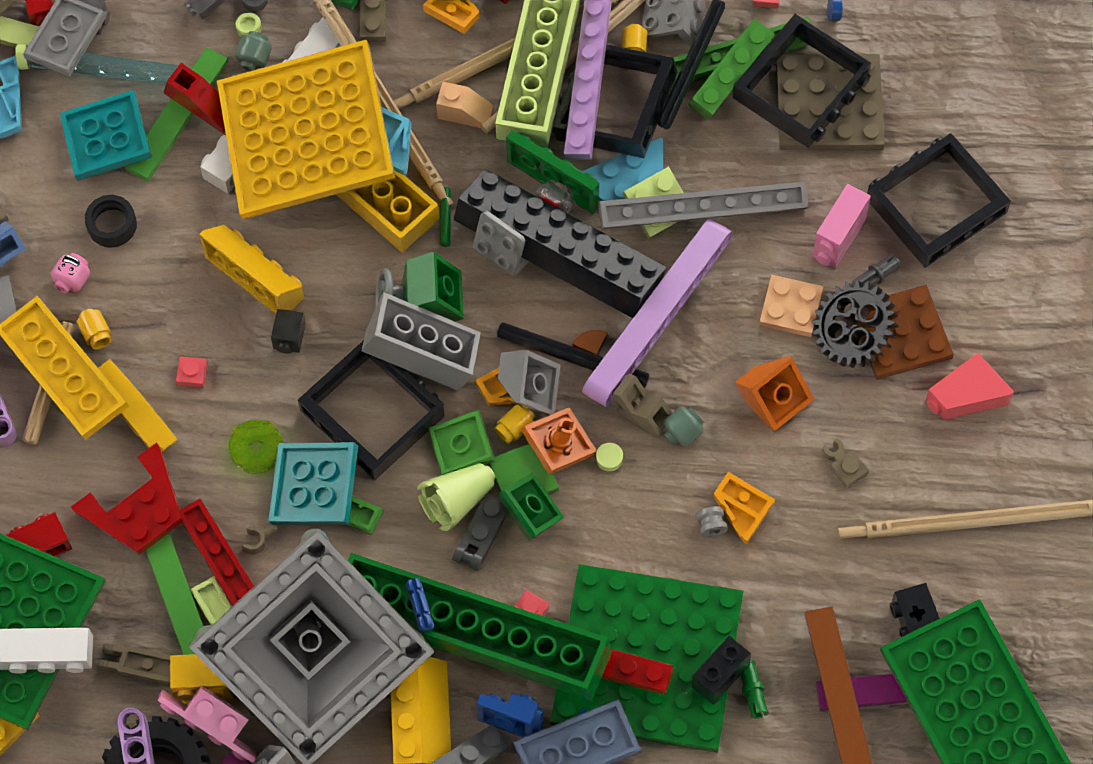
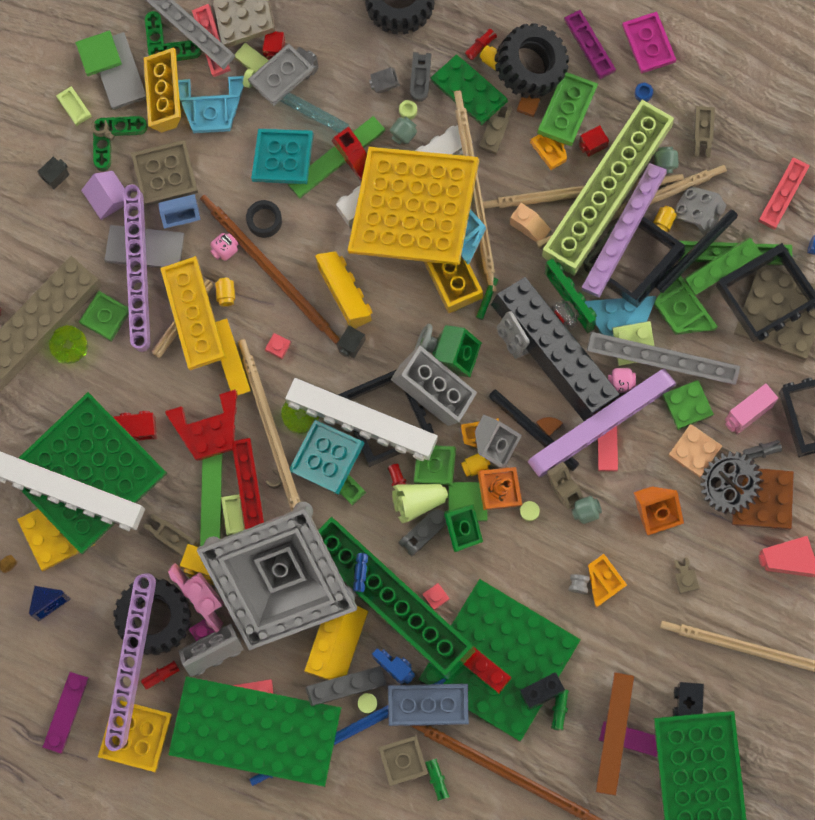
camera: 25 degrees right, 10 degrees up
none -> dark orange axle [200,195,340,345]
none -> tan axle [238,339,300,512]
none -> white brick [285,378,438,461]
none -> red pin [387,463,407,486]
none -> coral tile [597,426,618,471]
none -> bright pink head [608,368,636,393]
none -> bright green wing [654,276,718,335]
none -> bright green plate [662,380,714,430]

